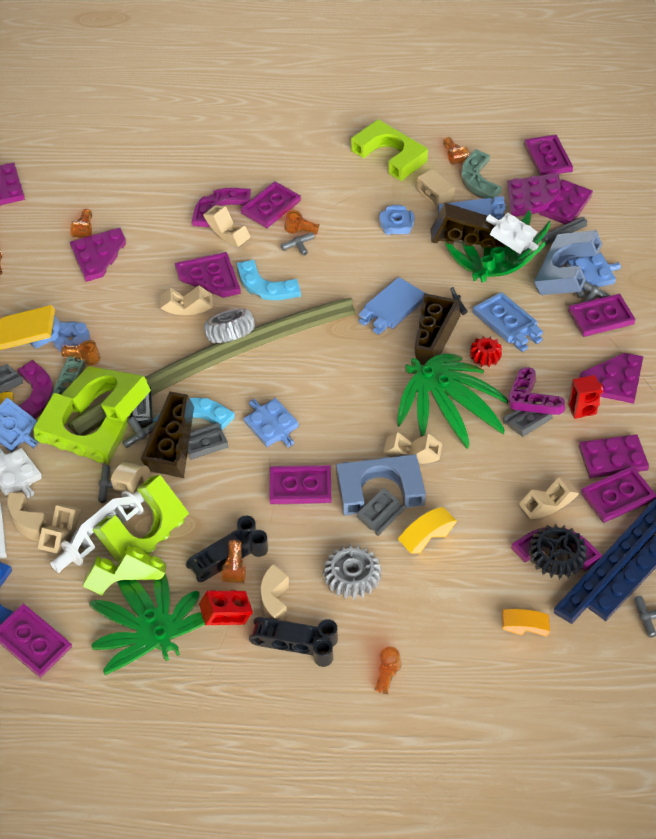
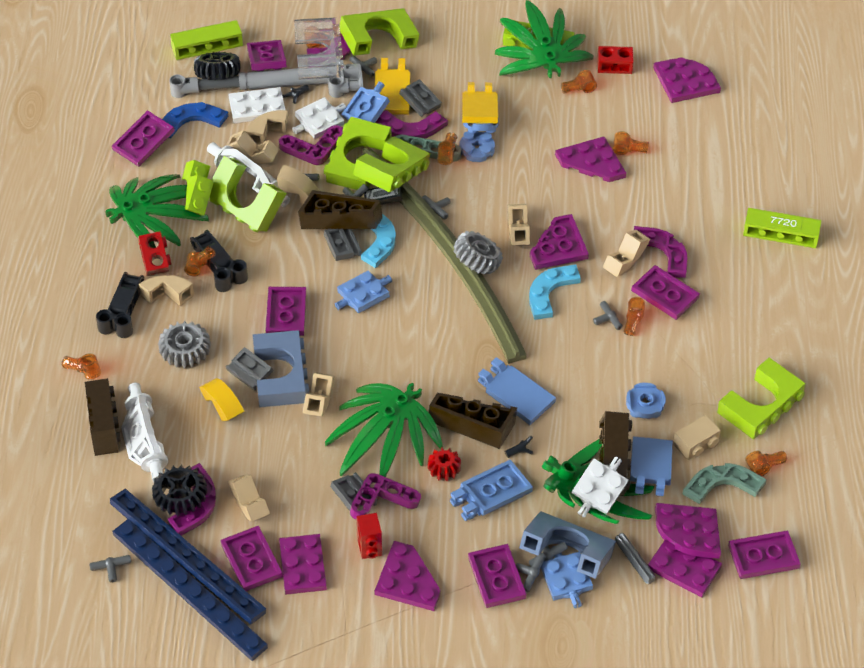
camera: 90 degrees right, 0 degrees up
light orange slope [502,609,550,636] -> none
none -> dark brown wedge [85,378,121,456]
none -> white plate [121,383,168,483]
none -> magenta beam [279,125,343,165]
none -> dark grey piece [422,195,451,220]
none -> lime brick [743,208,821,248]

